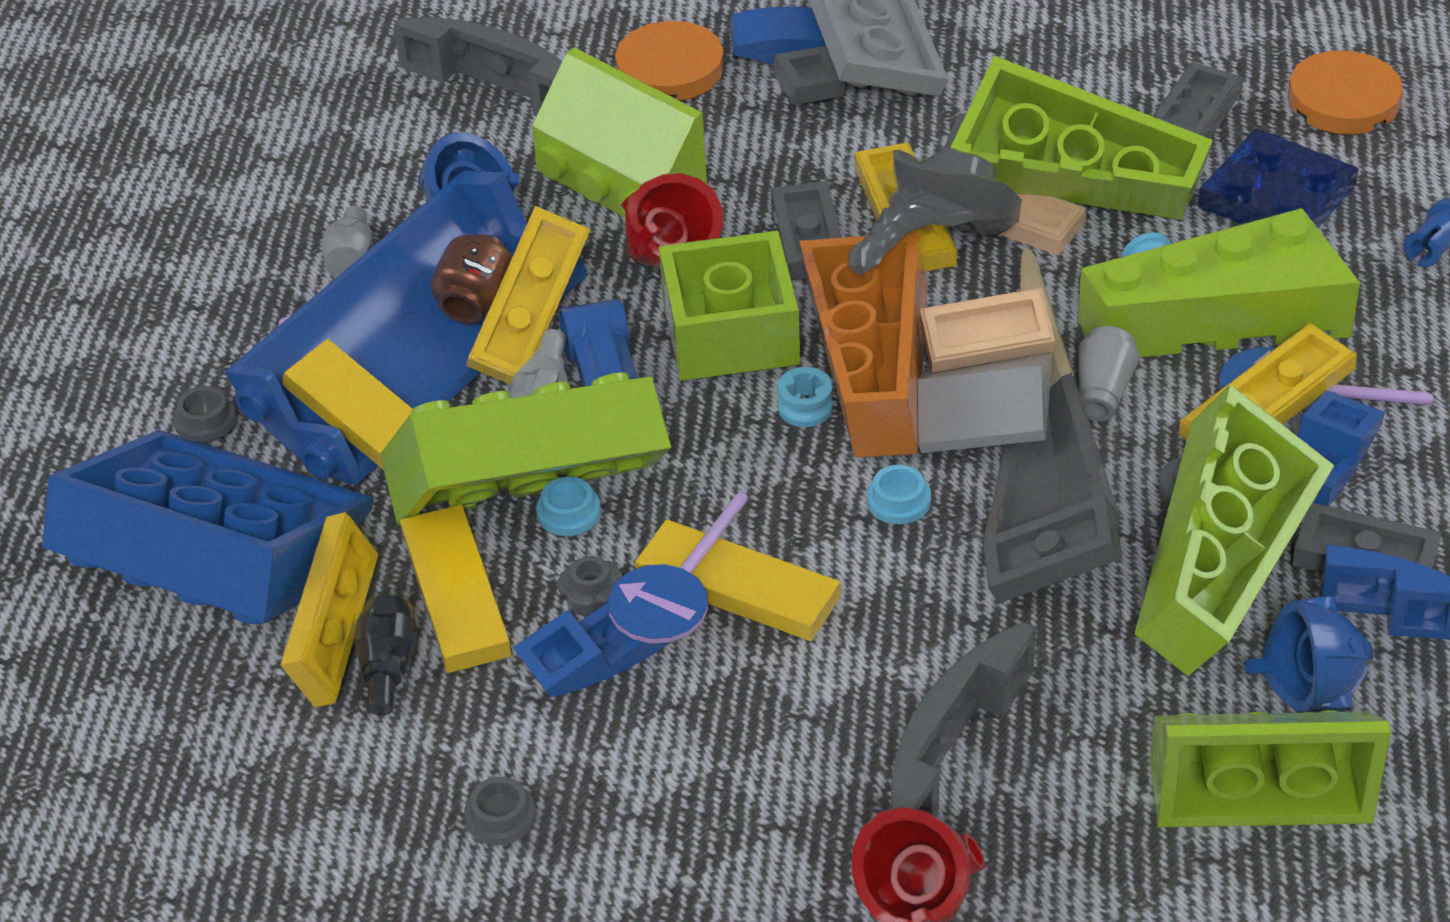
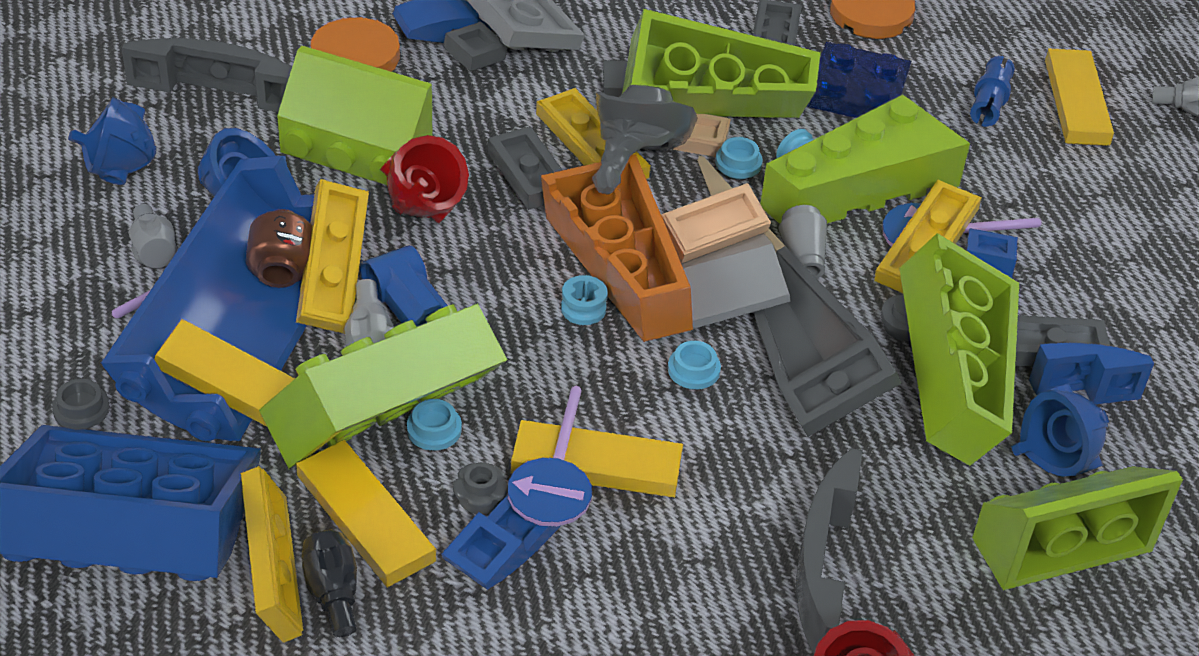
camera: 25 degrees left, 0 degrees up
lime brick [659,231,800,381] -> none
none -> blue helmet [68,97,157,185]
none -> medium azure plate [715,137,763,180]

